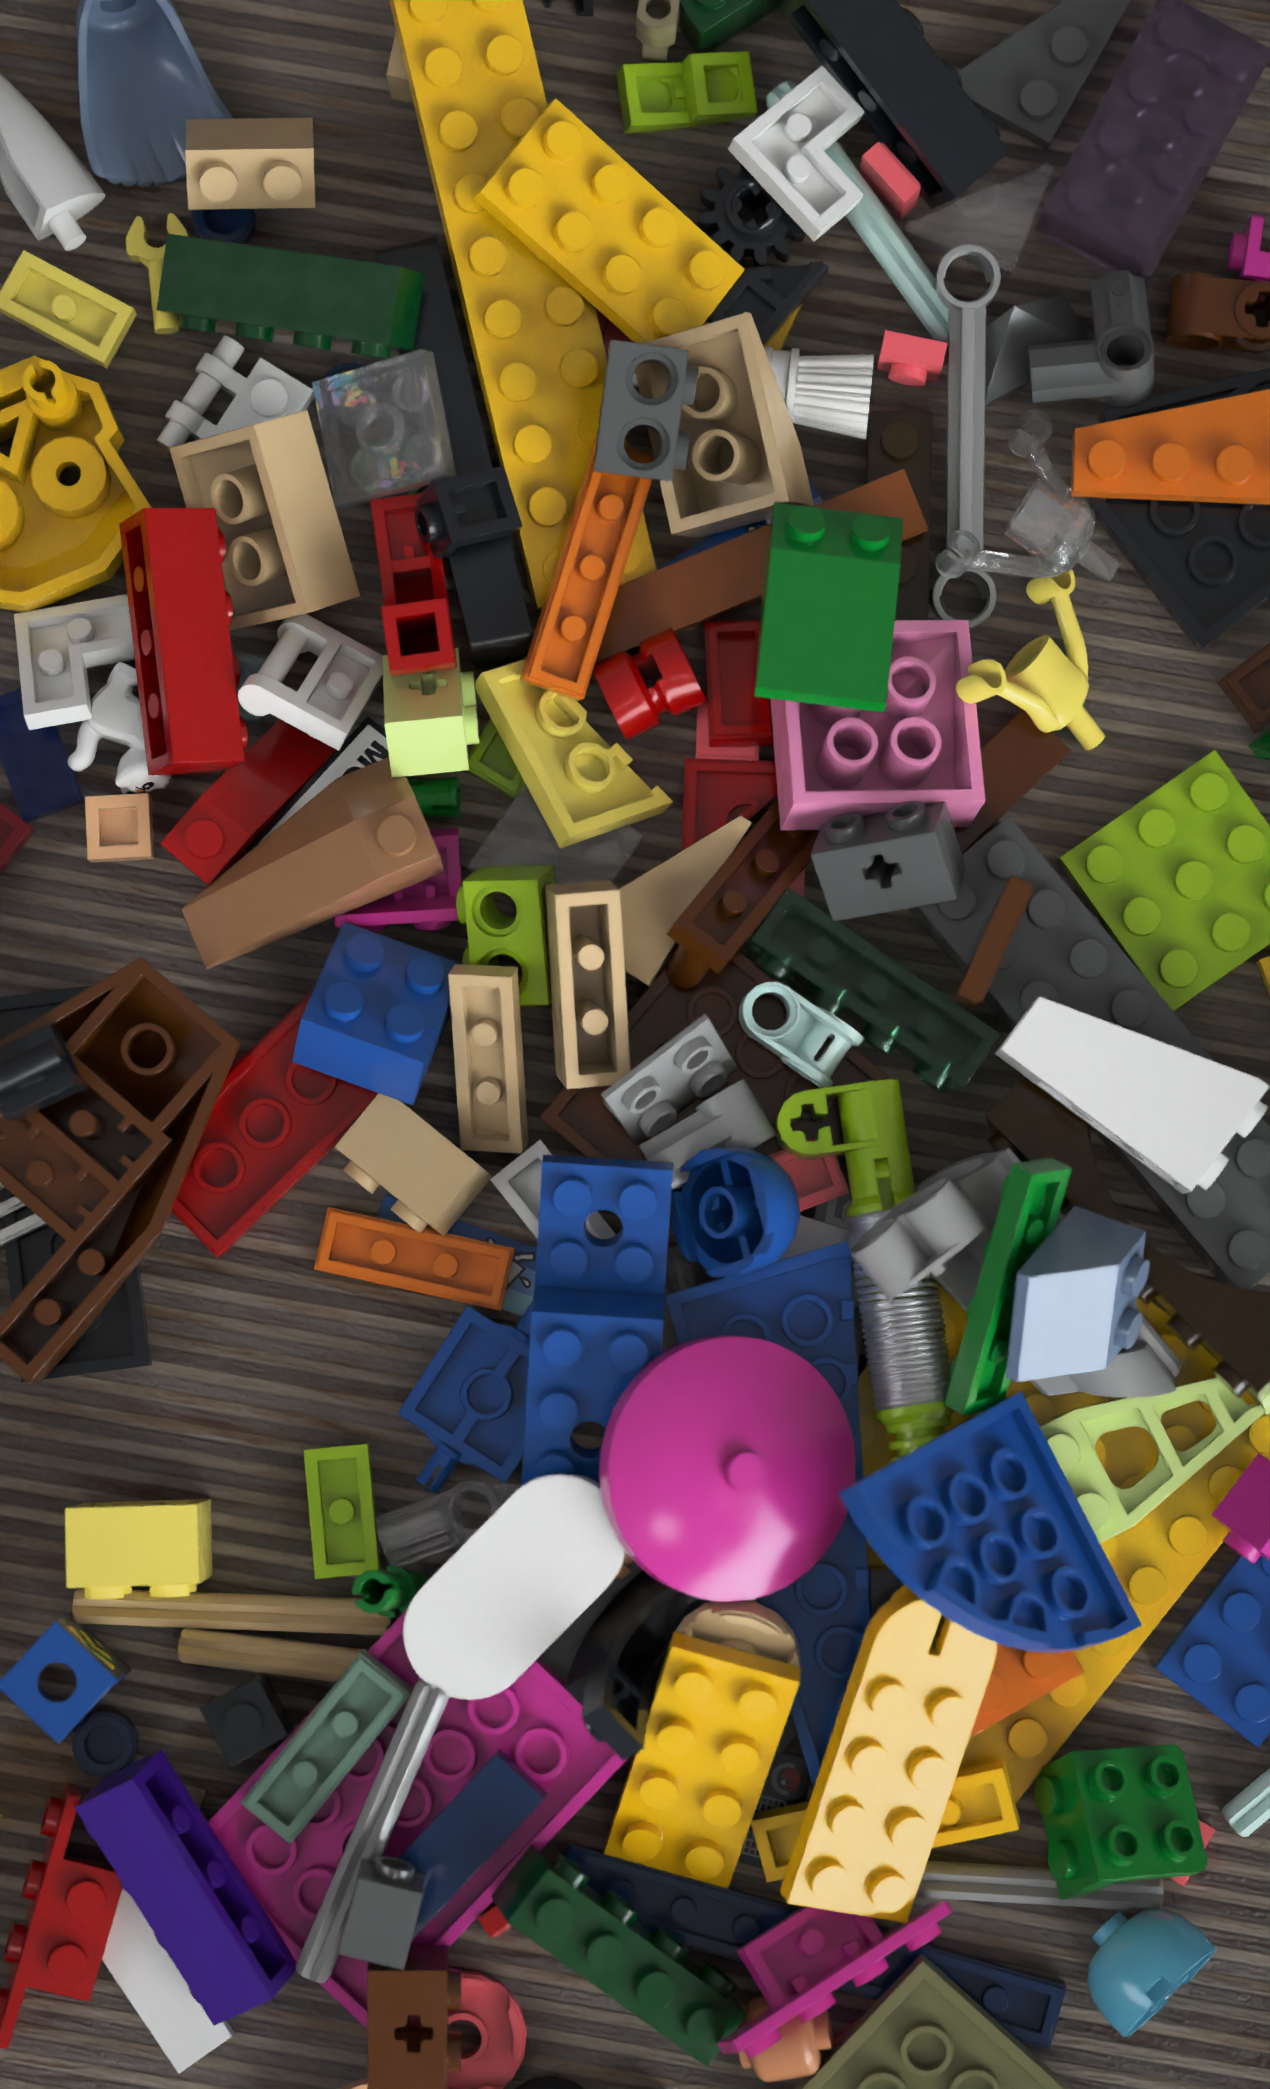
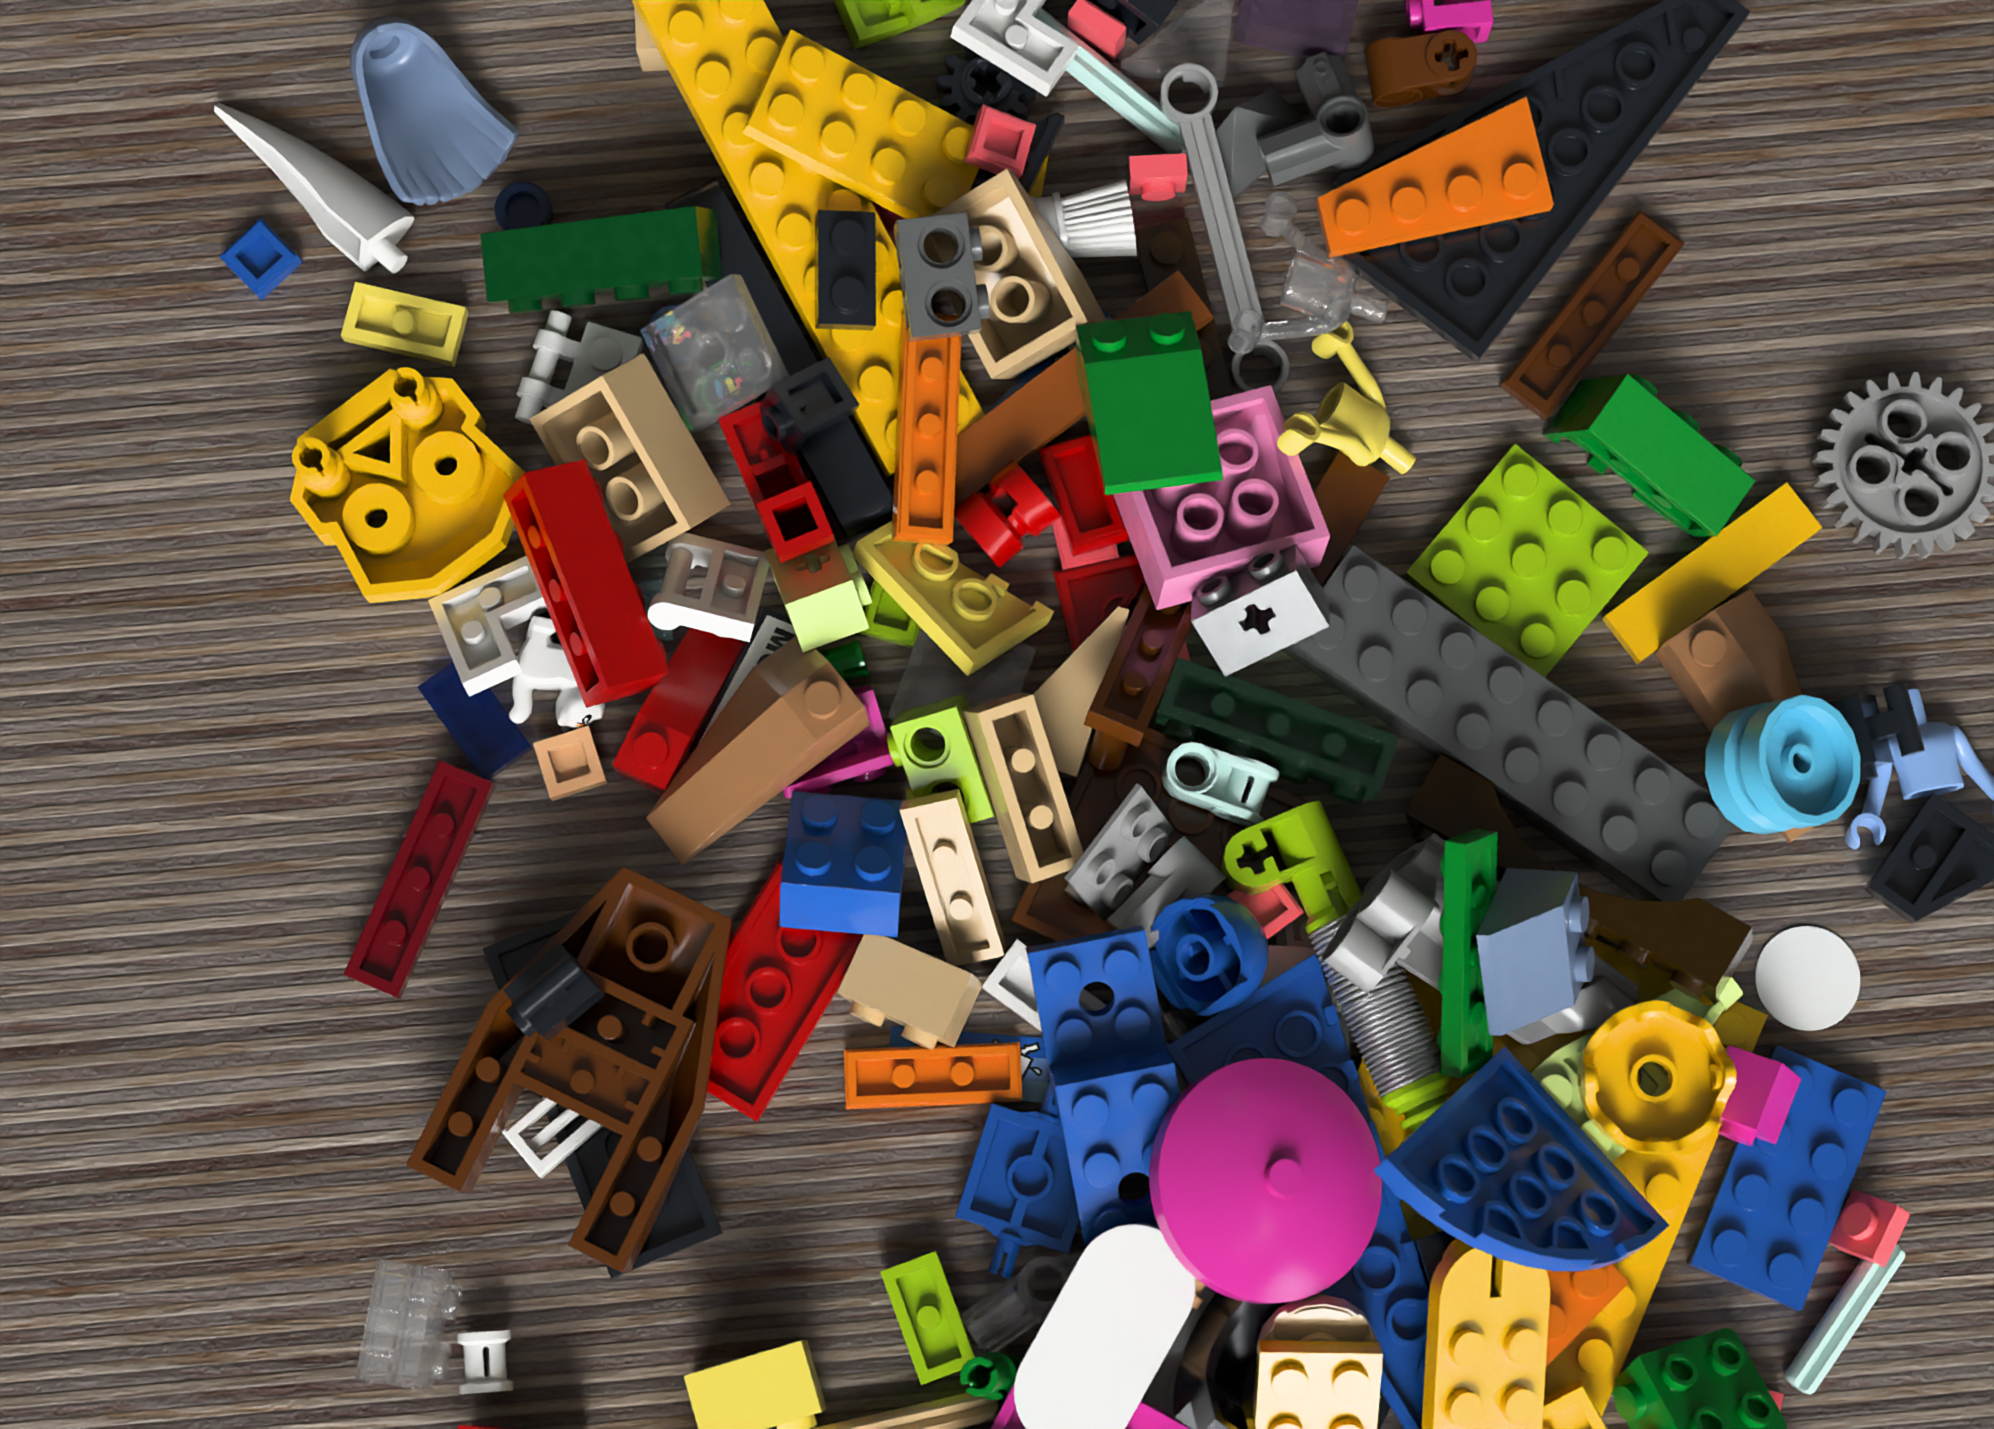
camera: 15 degrees left, 5 degrees down
light yellow bar [126,213,189,334] -> none
tan brick [185,118,315,210] -> none
reddish brown tile [953,875,1034,1008] -> none
white slope [995,997,1270,1194] -> none
none -> black plate [815,210,876,331]
none -> coral tile [963,104,1036,179]
none -> yellow plate [1577,1000,1736,1155]

